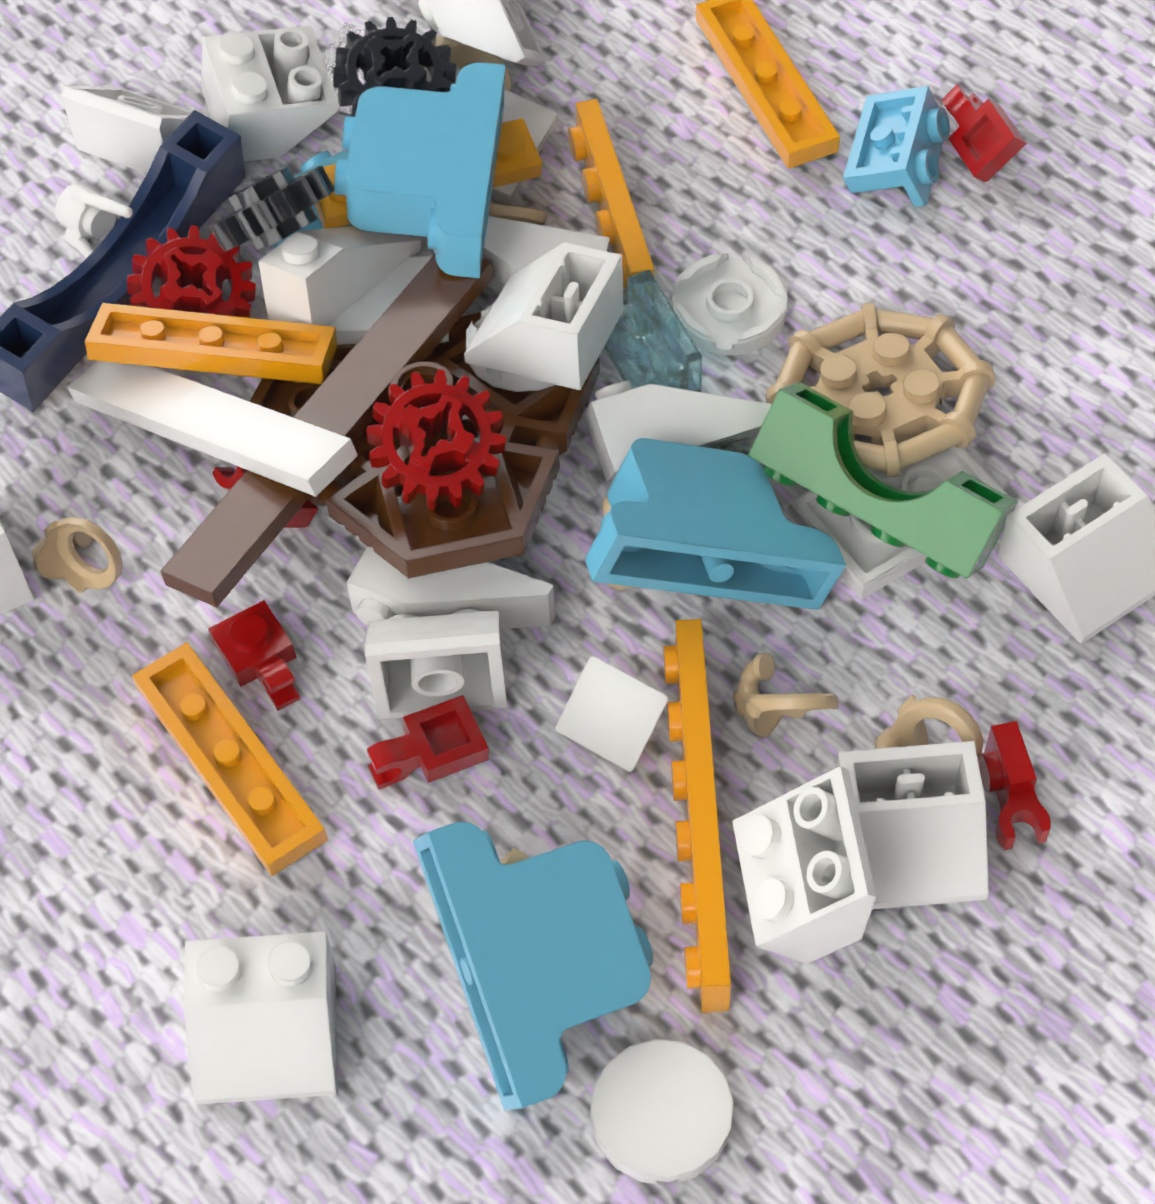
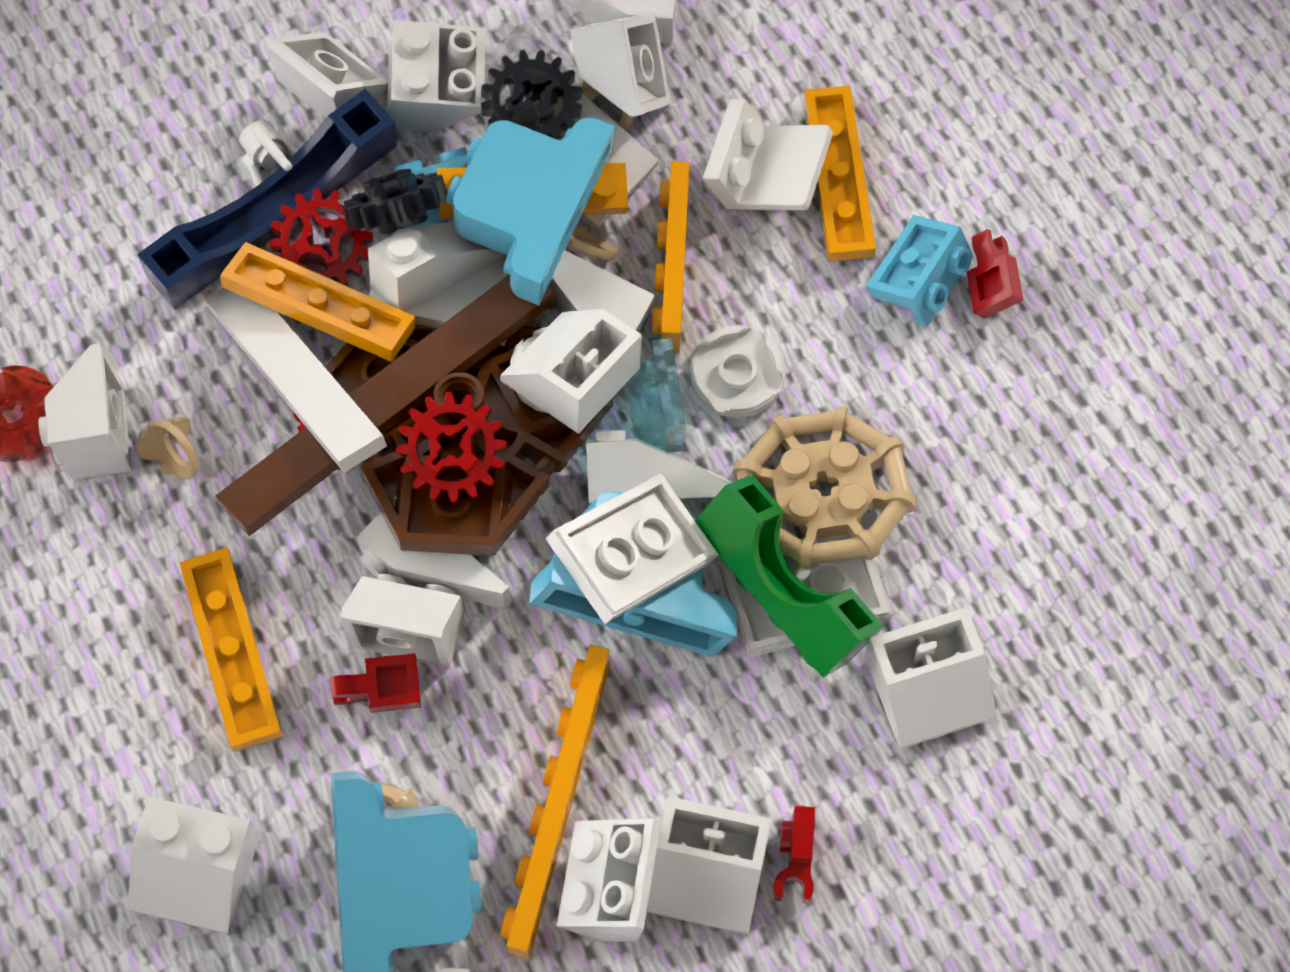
camera: 15 degrees right, 10 degrees up
red plate [208,600,300,711] -> none
white sticker [555,656,668,772] -> none
tan piece [732,653,839,739] -> none
tan piece [875,694,984,759] -> none
none -> white tile [545,473,719,624]
none -> white bracket [702,99,833,210]

